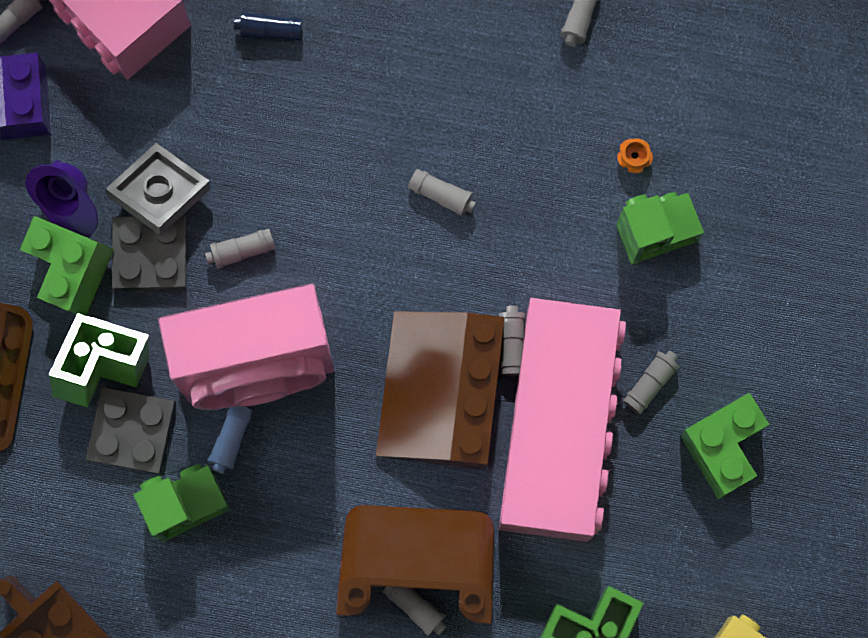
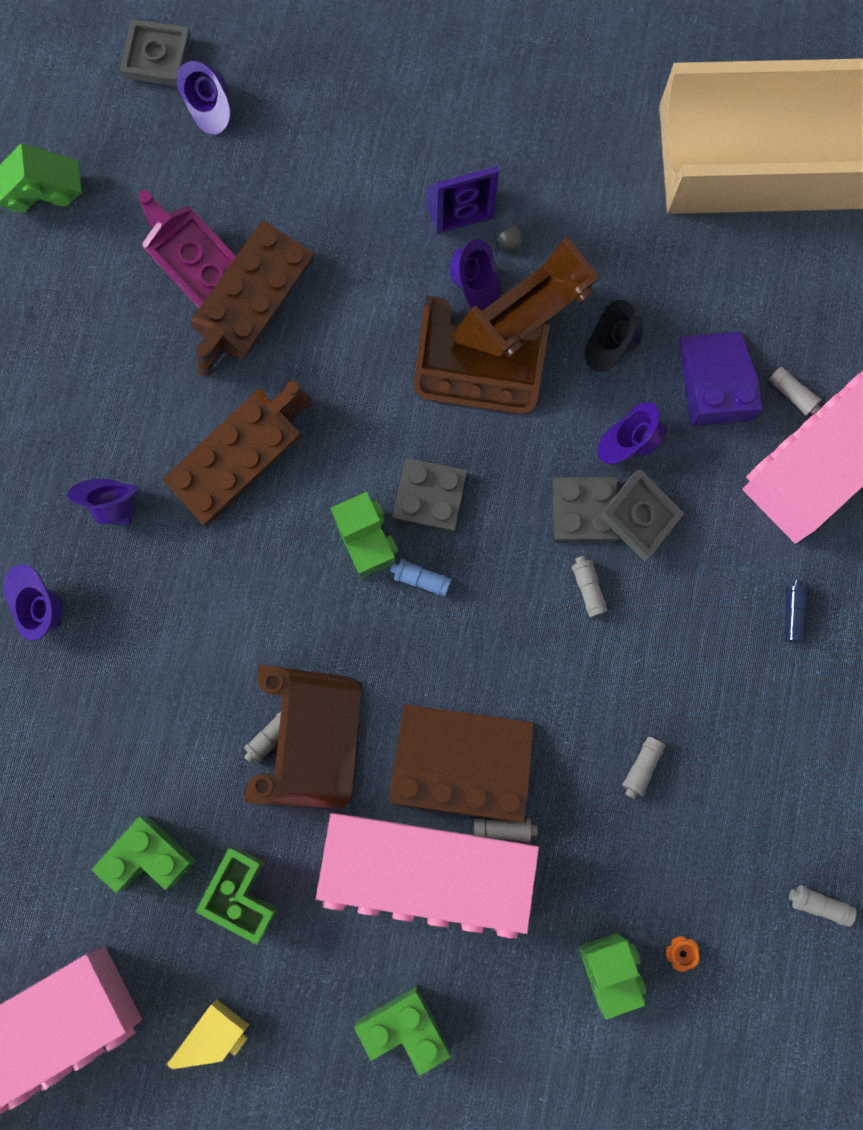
camera: 90 degrees right, 0 degrees up
bright green brick [20,216,114,316] -> none
bright green brick [49,314,149,408] -> none
bright pink piece [159,284,335,410] -> none
light grey piece [623,351,680,415] -> none

